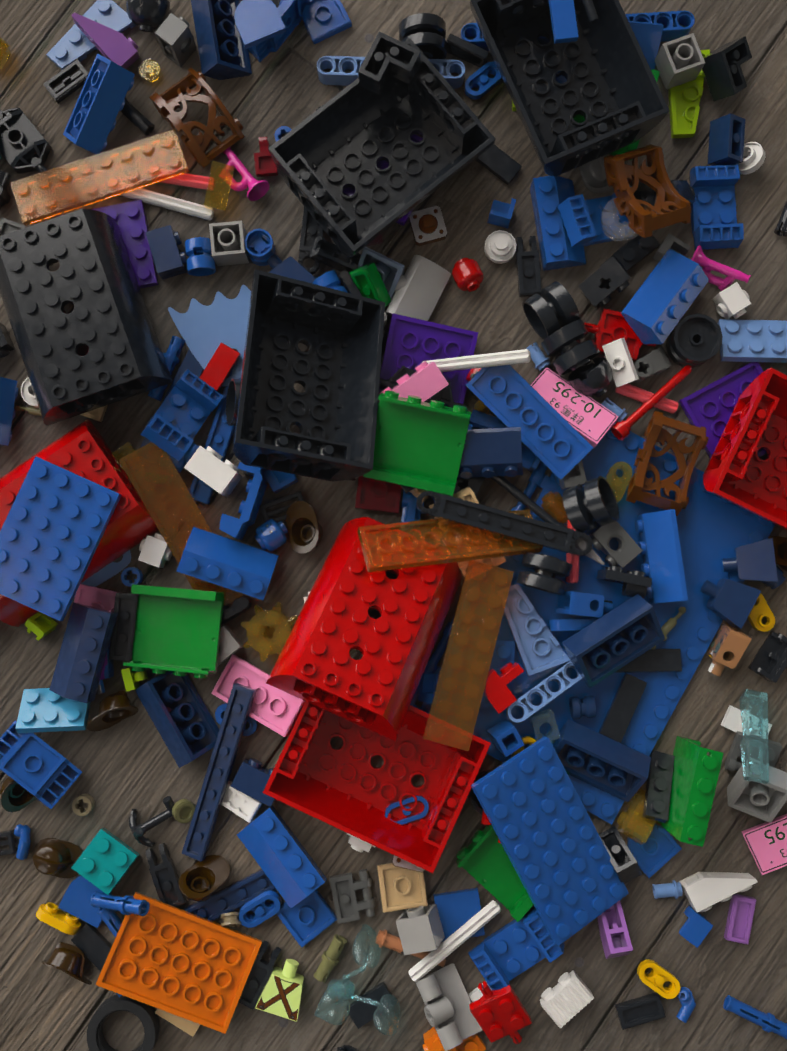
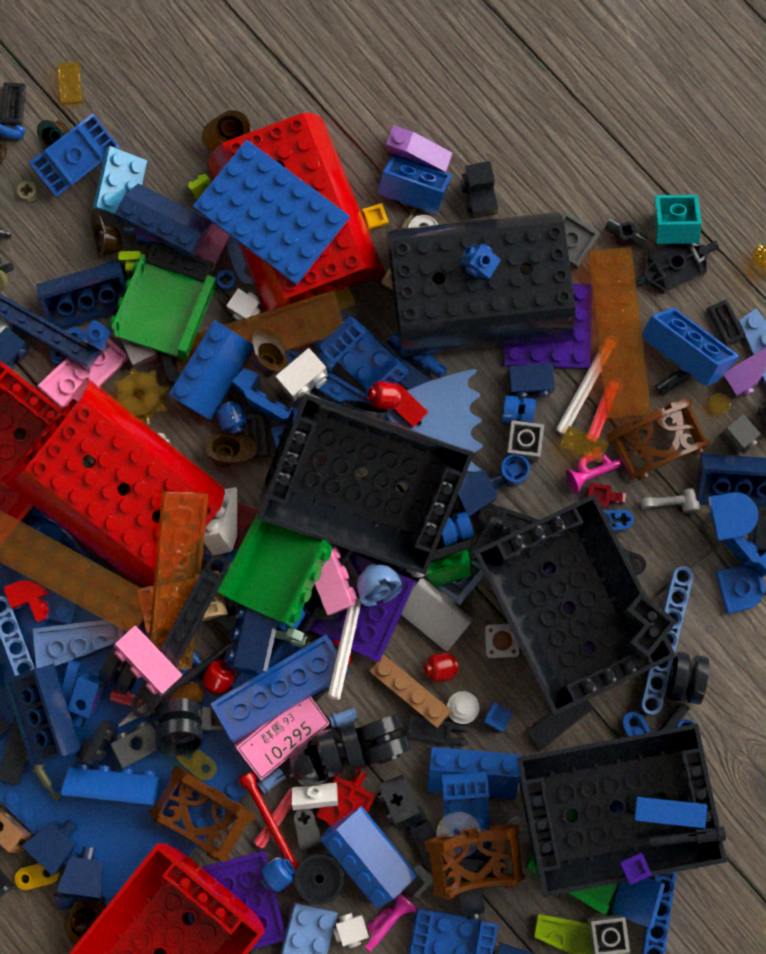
camera: 105 degrees right, 5 degrees down
none -> blue bracket [82,320,112,351]
none -> bright pink brick [114,626,182,696]
none -> white slope [201,487,237,555]
none -> red head [202,660,235,694]
none -> dark brown piece [252,328,288,378]
none -> blue head [261,858,295,892]
none -> sand green bar [275,628,307,647]
none -> medium blue cylinder [356,564,402,606]
none -> yellow tile [362,203,389,231]
none -> red head [367,381,401,411]
none -> medium nougat plate [370,655,452,729]
none -> blue brick [460,243,501,278]
none -> dark purple plate [620,853,652,885]
none -> light grey brick [641,489,700,514]

